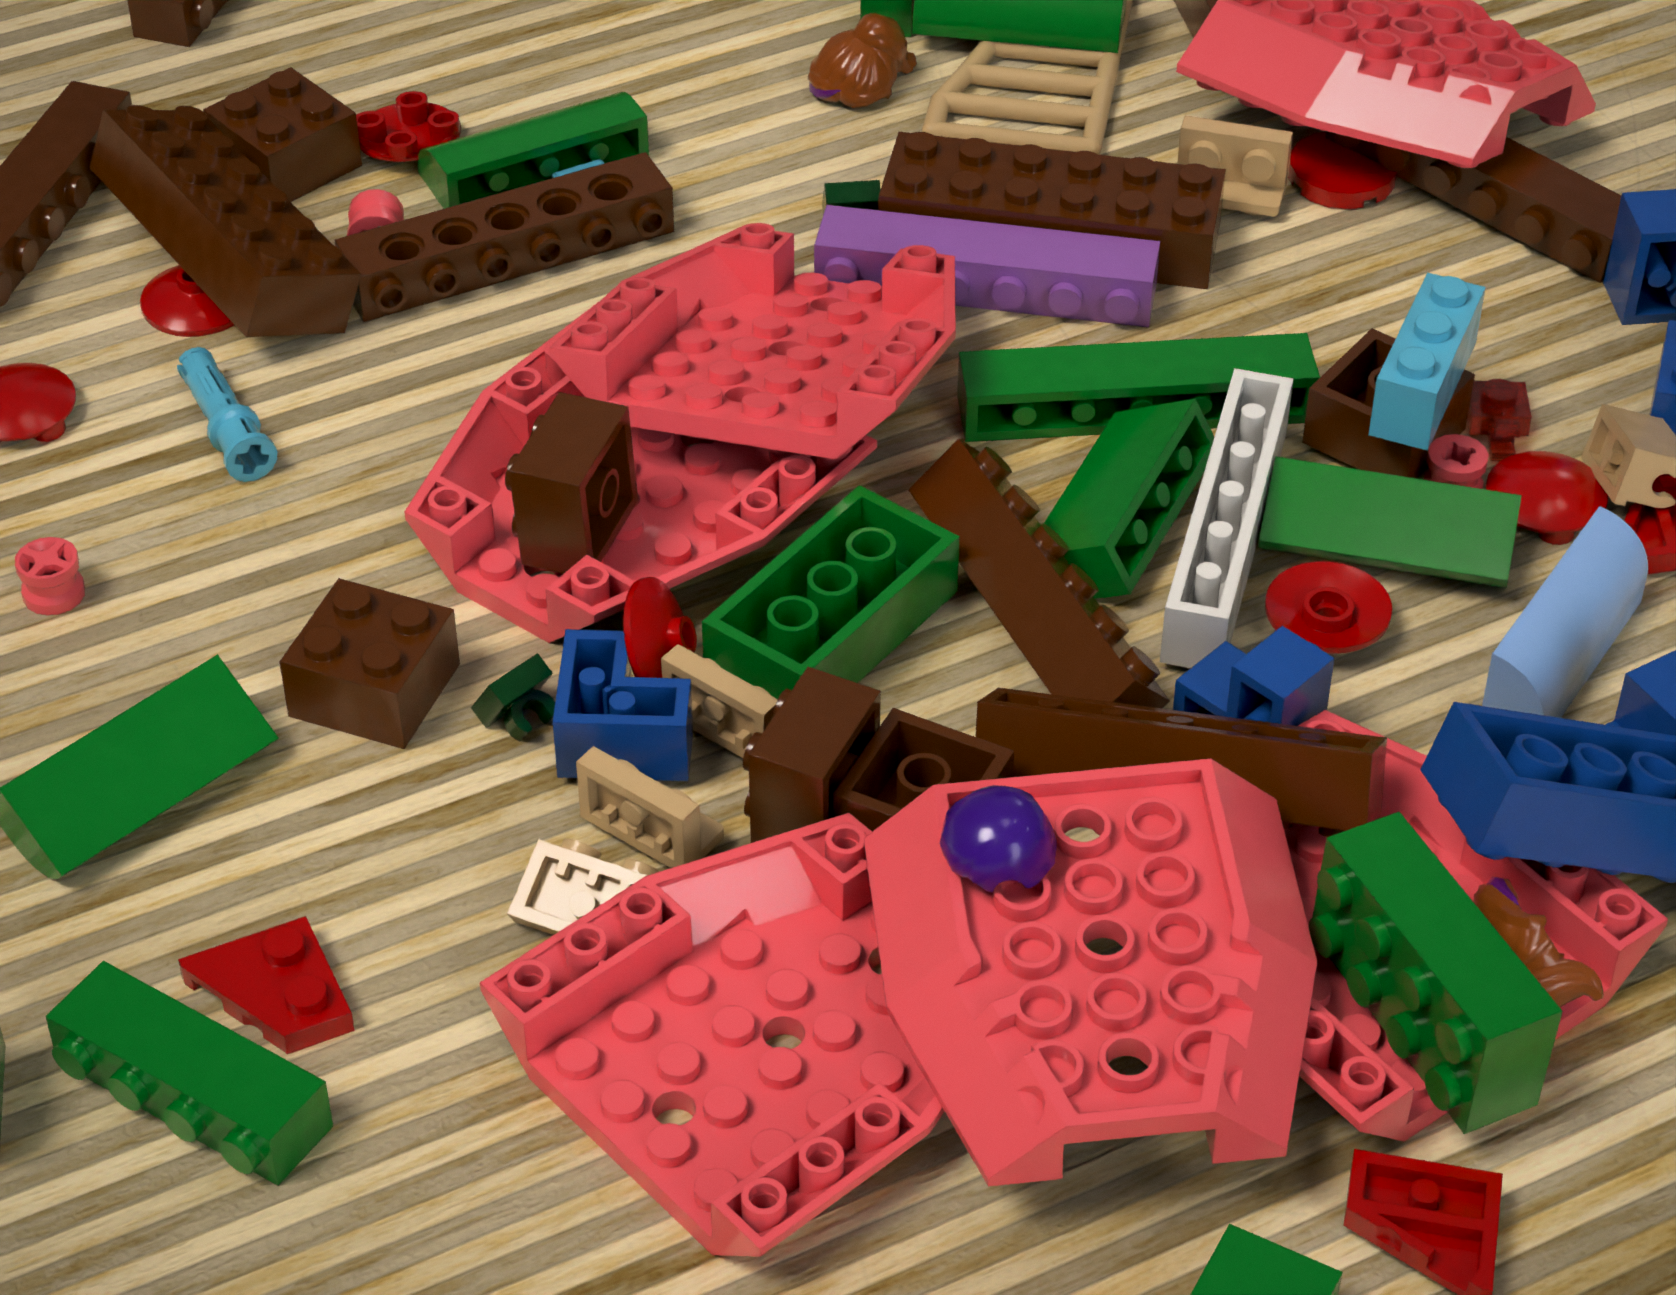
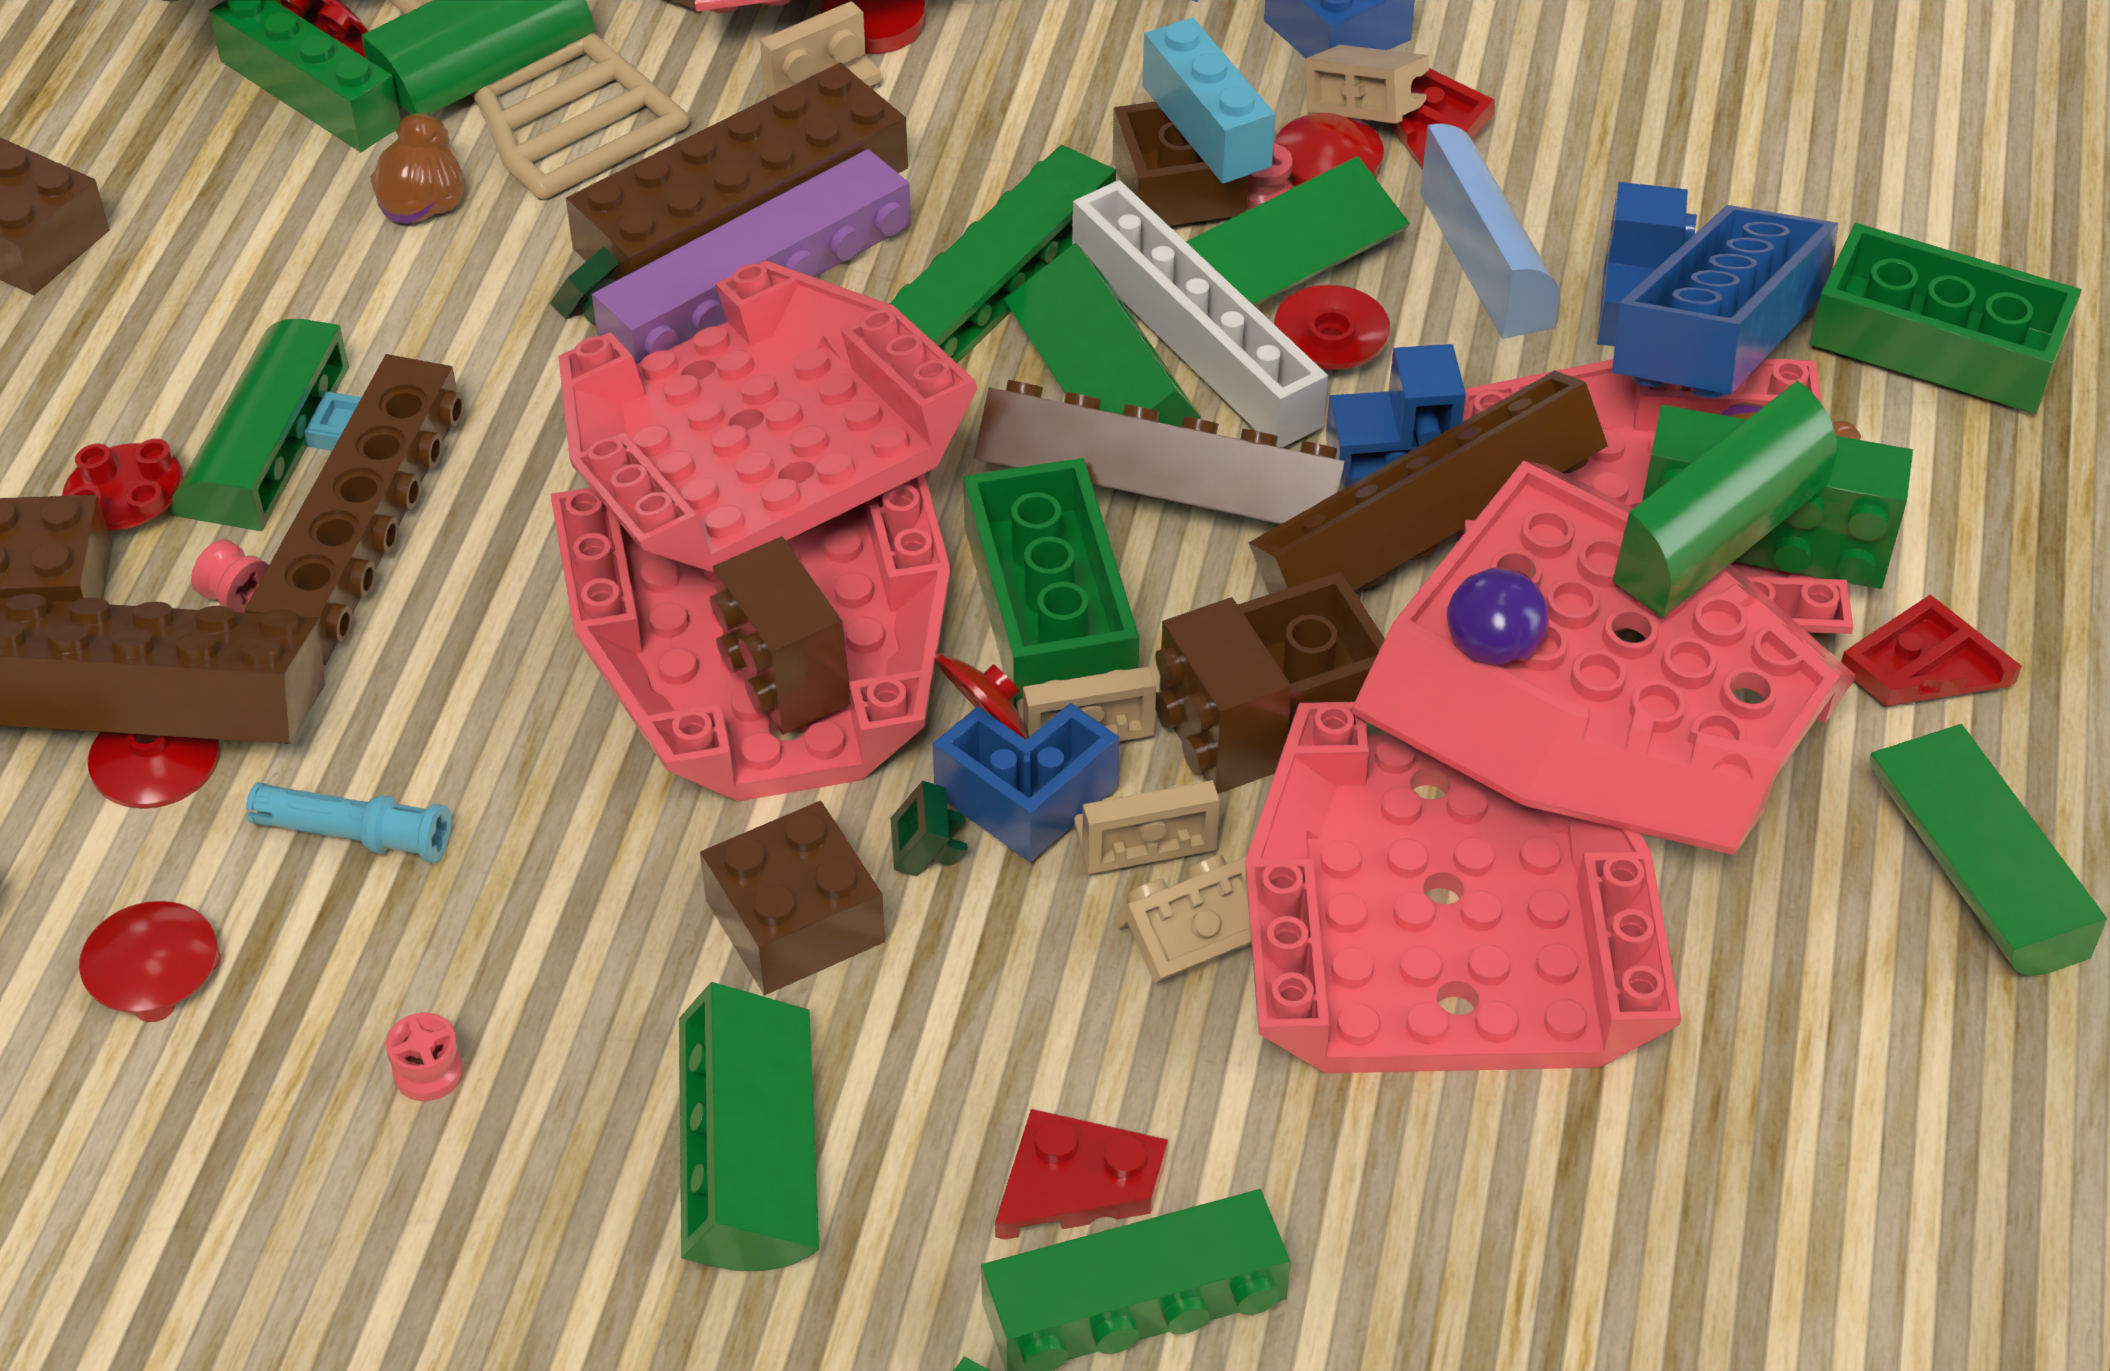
camera: 50 degrees left, 5 degrees up
none -> green brick [1613,380,1837,618]

